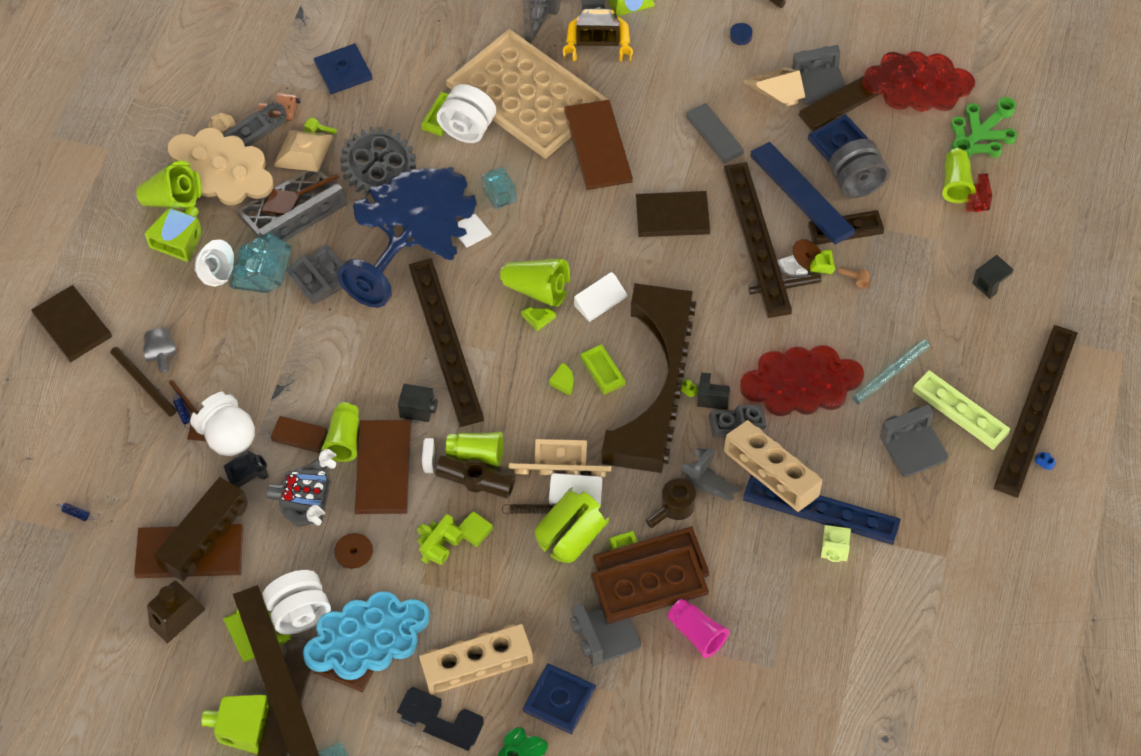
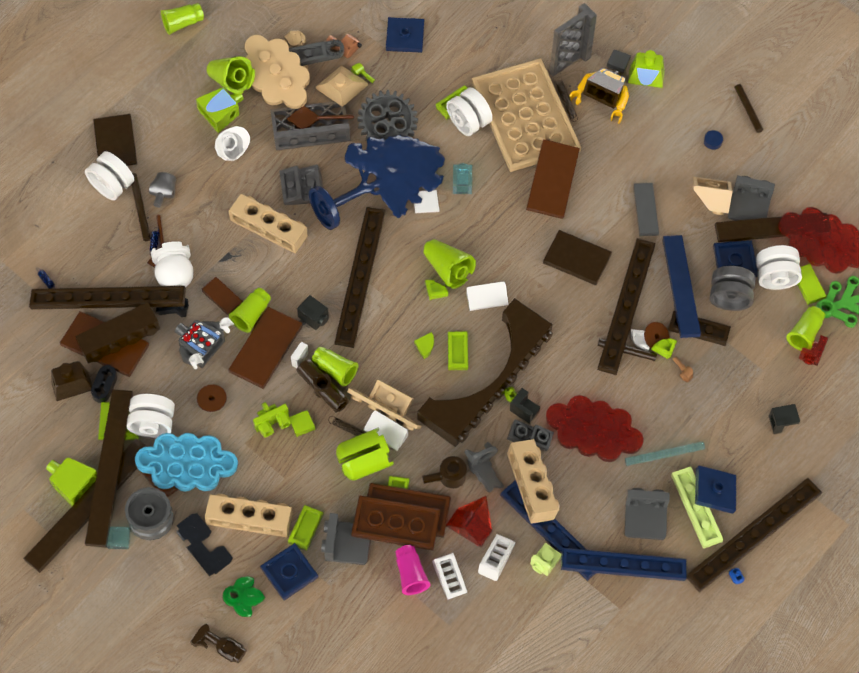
camera: 25 degrees right, 5 degrees up
clear light blue slope [230,232,292,293] -> none
none -> dark brown tile [29,286,186,310]
none -> white wheel [85,151,134,200]
none -> black beam [91,365,117,403]
none -> dark grey wheel [125,487,174,541]
none -> lime plant [161,3,204,35]
none -> tan brick [229,194,308,254]
none -> lime tile [288,505,324,551]
none -> white slope [432,553,468,600]
none -> clear red slope [446,496,492,547]
none -> white slope [478,534,516,581]
none -> dark brown piece [555,77,578,122]
none -> dark blue tile [561,548,686,581]
none -> dark blue plate [695,466,736,514]
none -> white wheel [756,245,802,290]
none -> lime tile [797,264,826,305]

